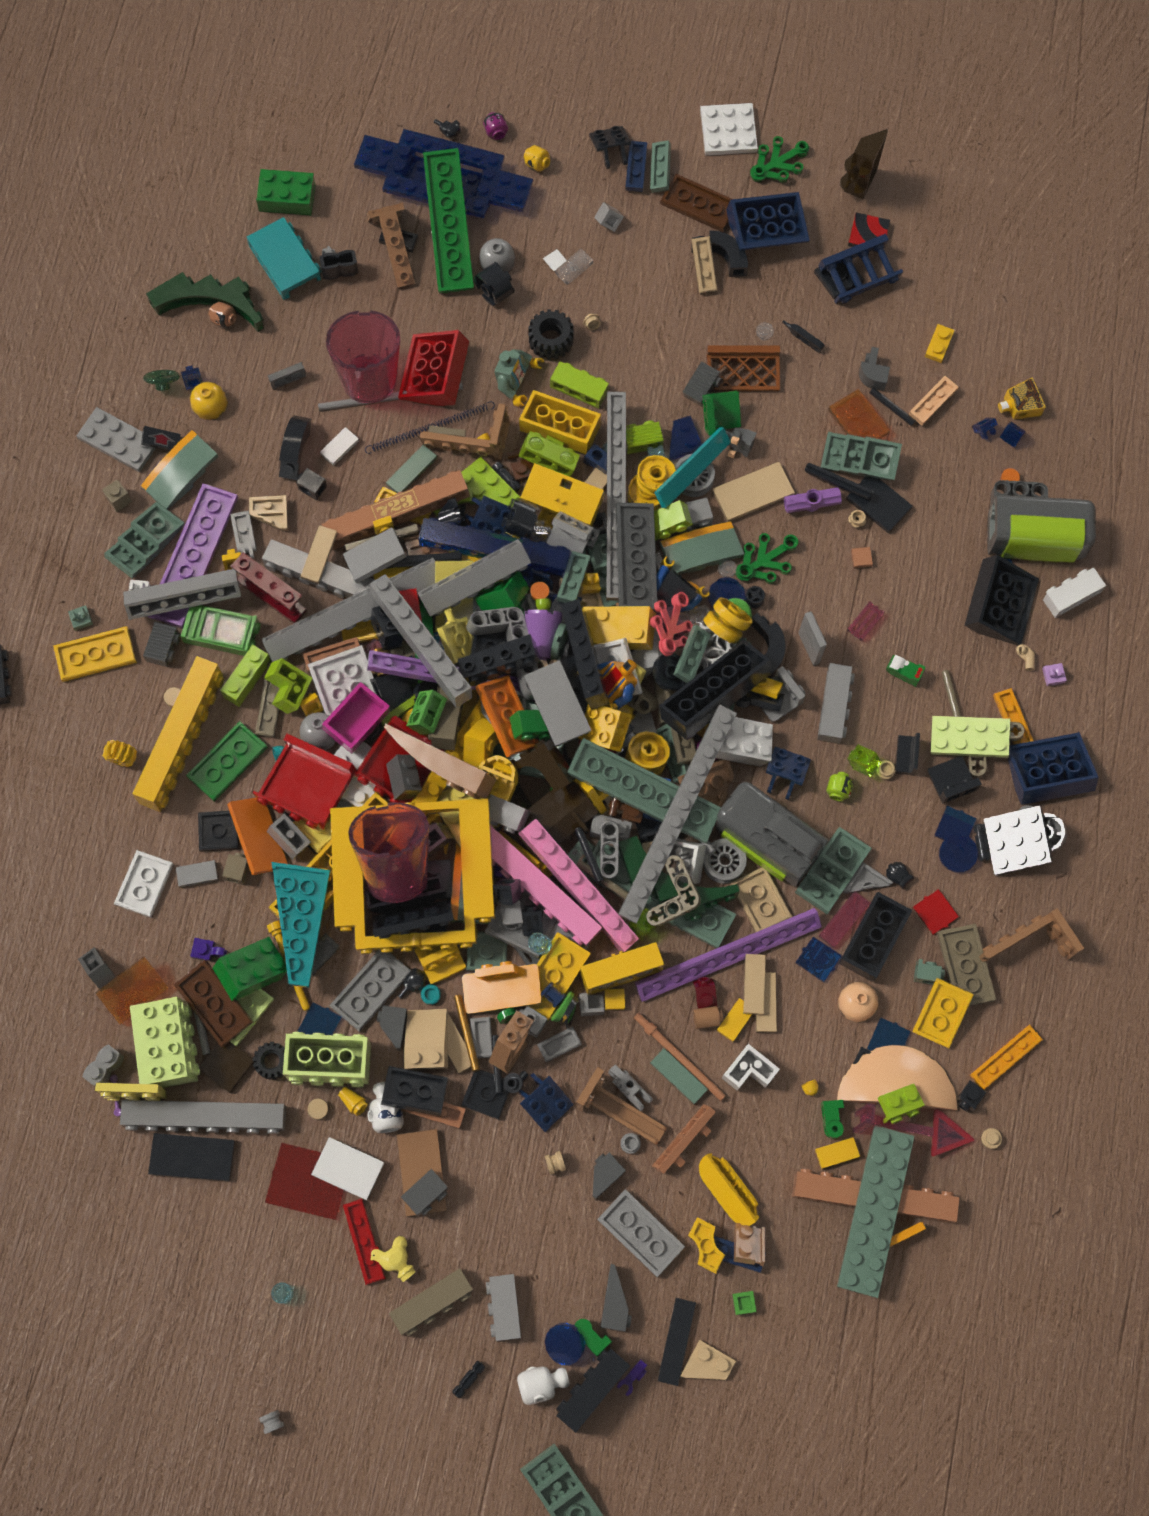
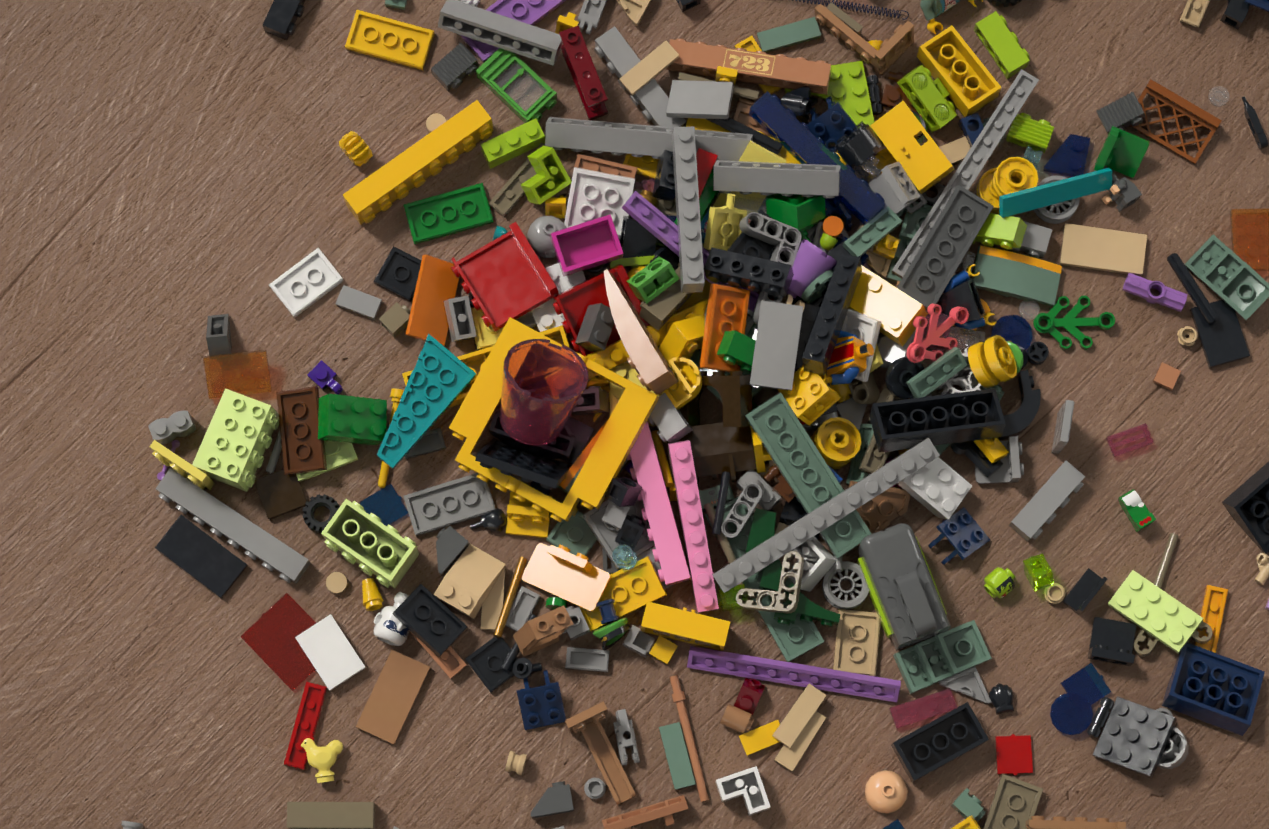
camera: 35 degrees right, 5 degrees up
clear light blue wheel [271,1282,294,1304] -> none
dark grey brick [401,1169,449,1217] -> none
teal tile [421,984,441,1005] -> none
clear blue piece [795,937,842,982] -> none

